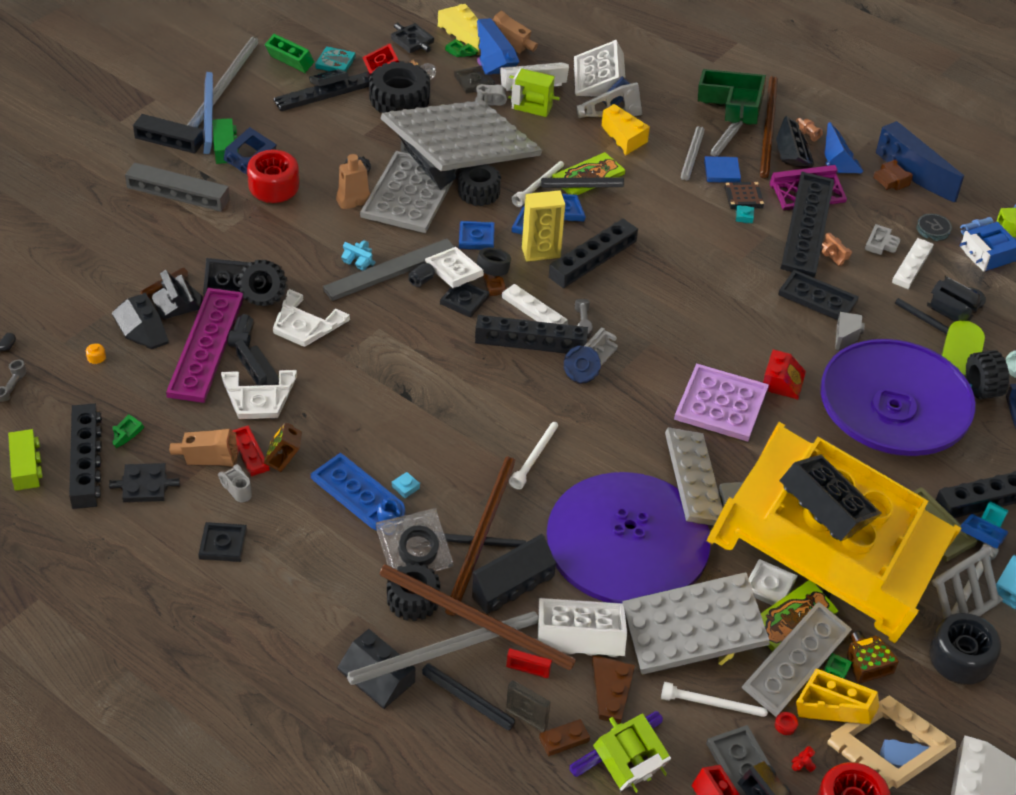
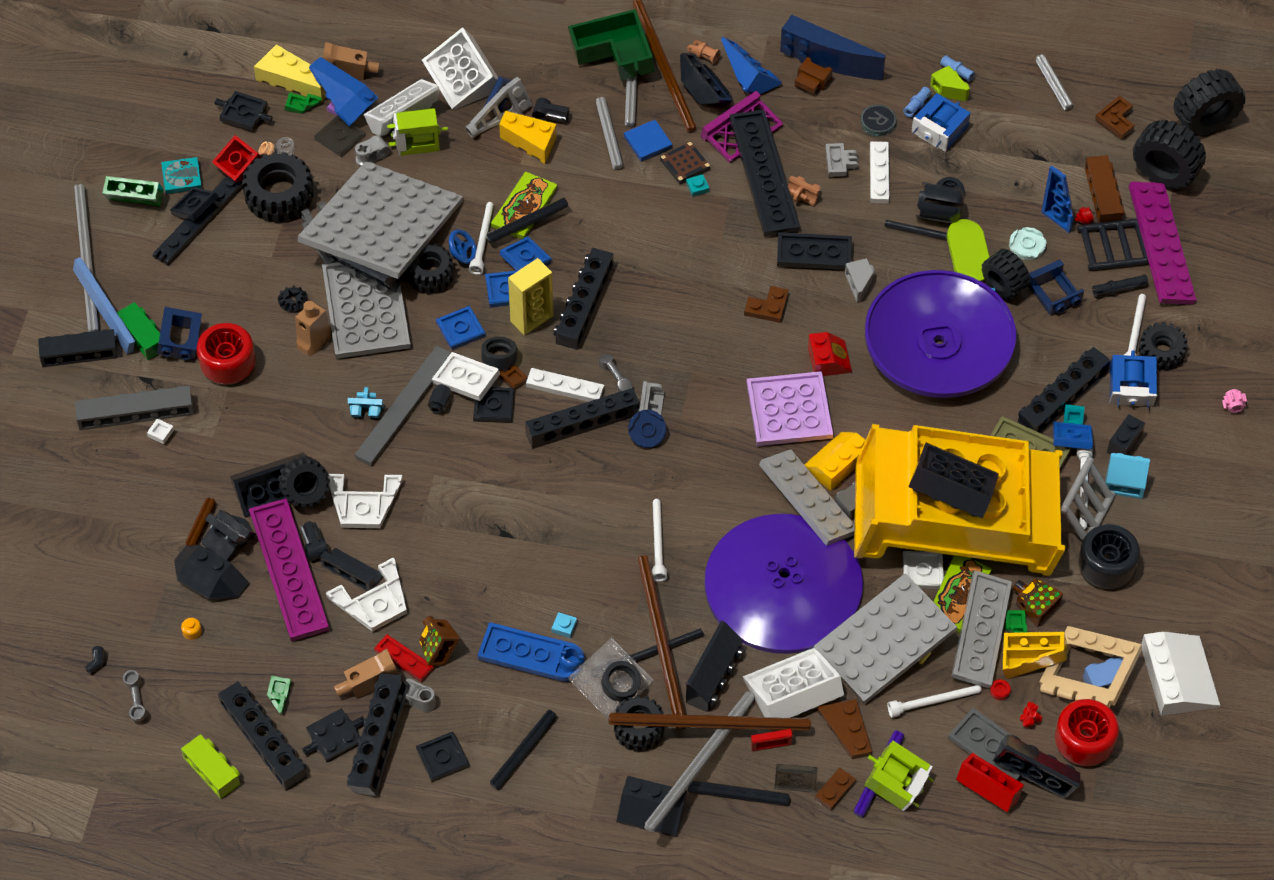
camera: 25 degrees left, 10 degrees up
none -> white plate [147,419,174,444]
none -> black brick [347,673,409,796]
none -> blue piece [449,229,477,264]
none -> black axle [490,710,556,790]
none -> black piece [532,98,570,123]
none -> reddish brown plate [744,286,789,323]
none -> yellow slope [804,432,865,491]

